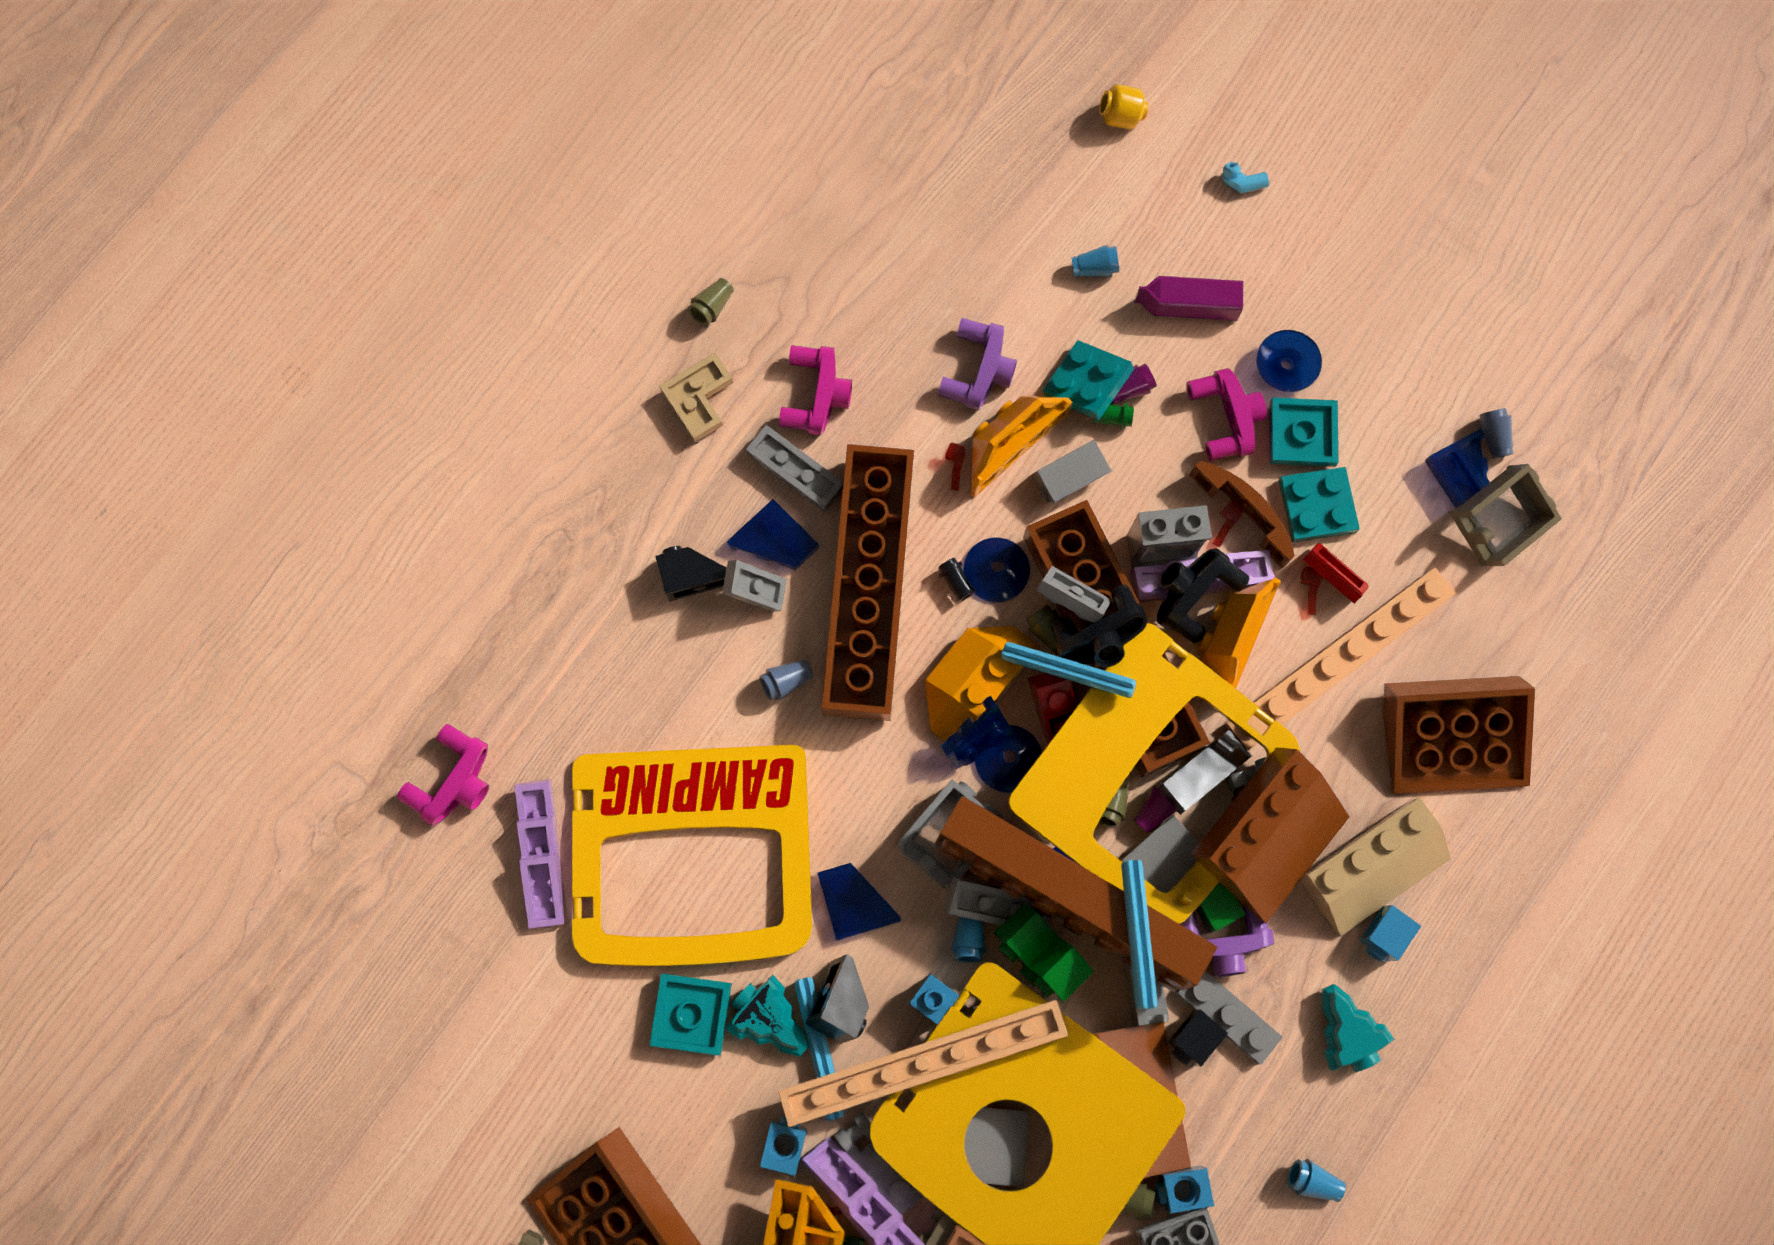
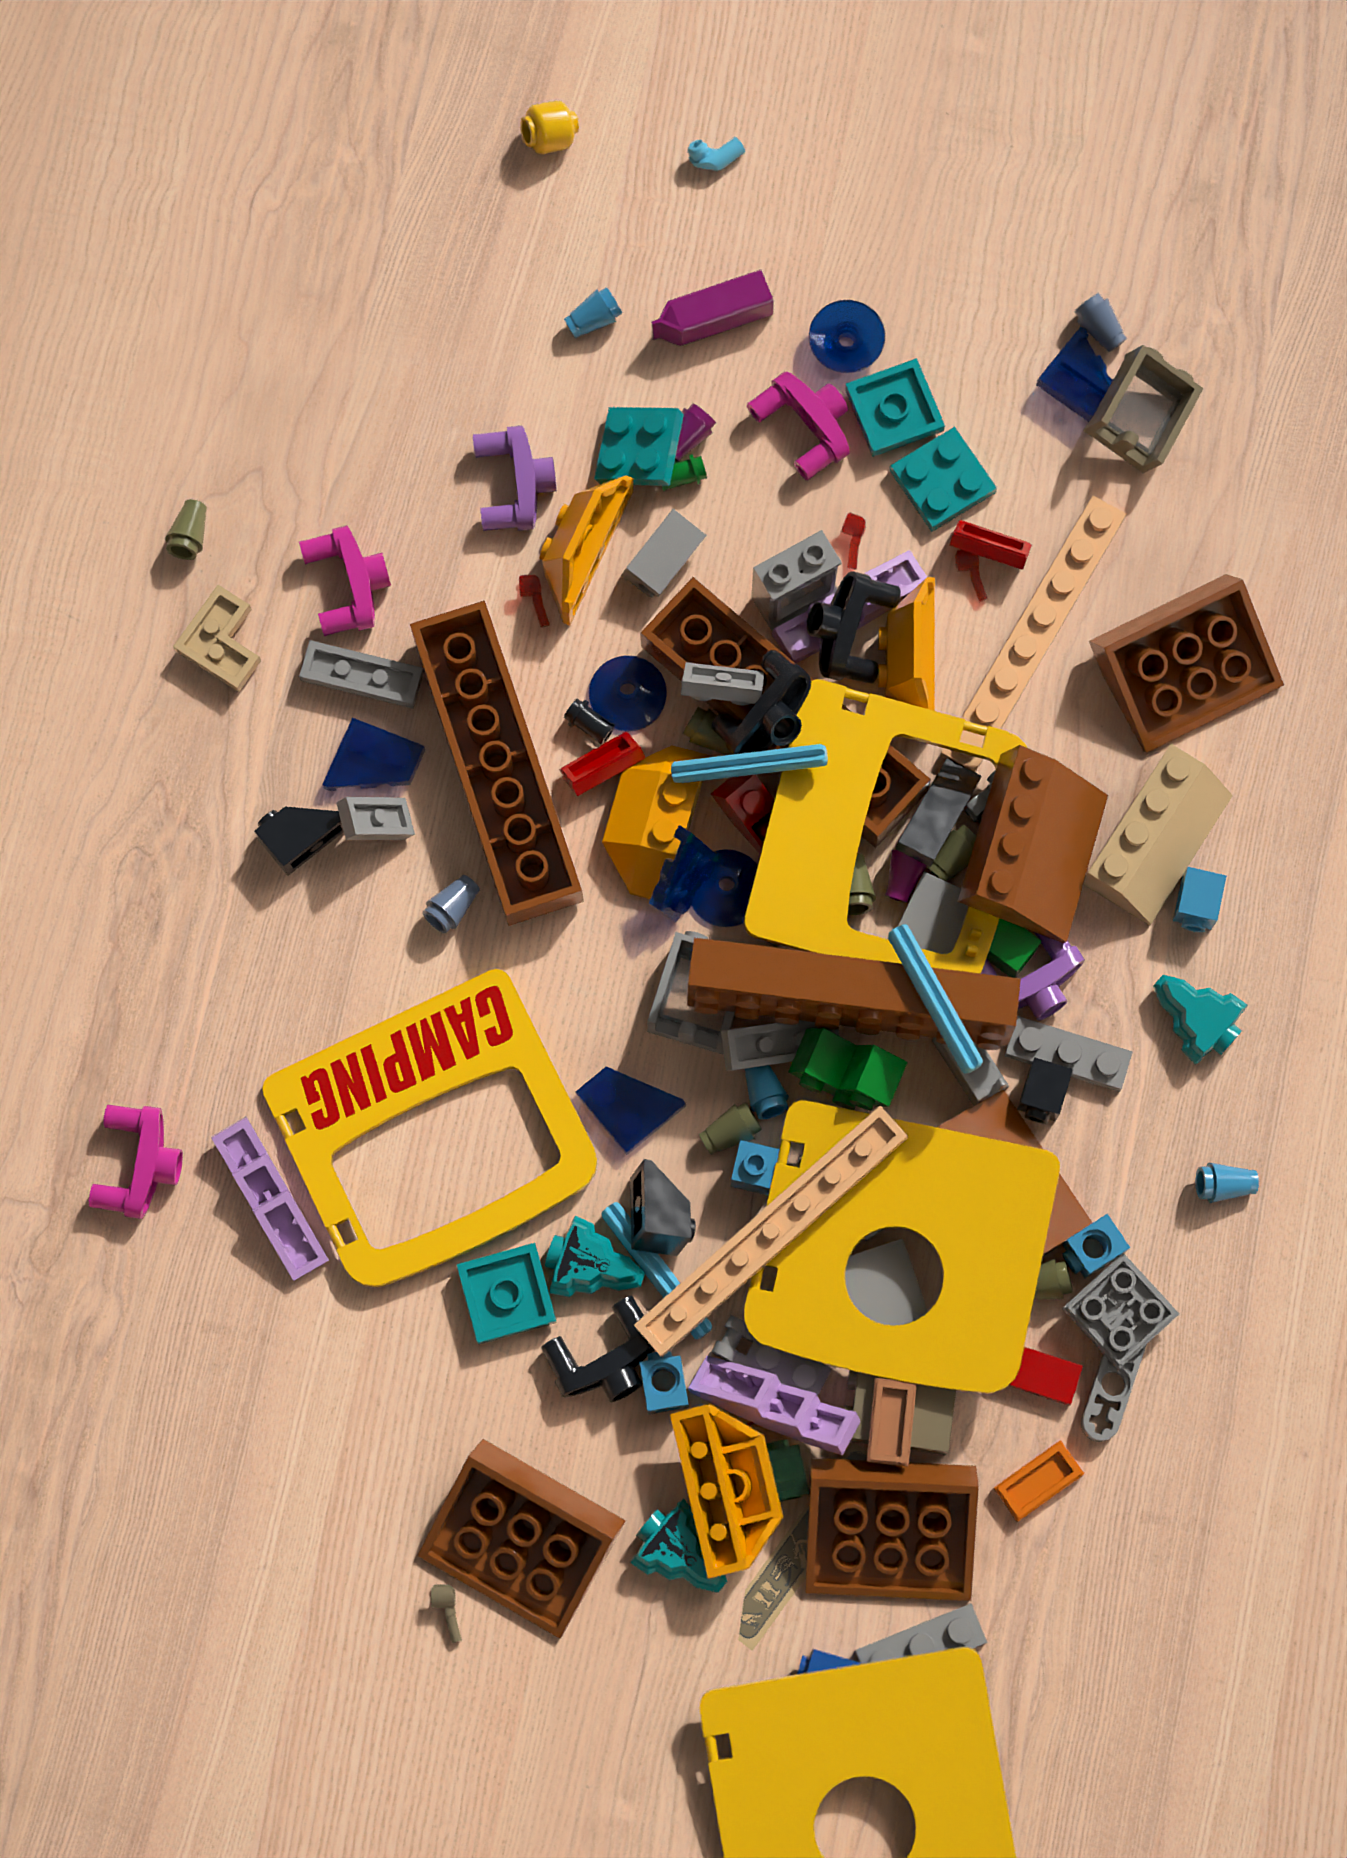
camera: 20 degrees left, 0 degrees up
dark orange slope [1189,461,1295,569] -> none
none -> black connector [541,1296,655,1402]
none -> red tile [559,732,646,797]
none -> olive cone [699,1102,762,1155]
none -> olive cone [928,825,976,882]

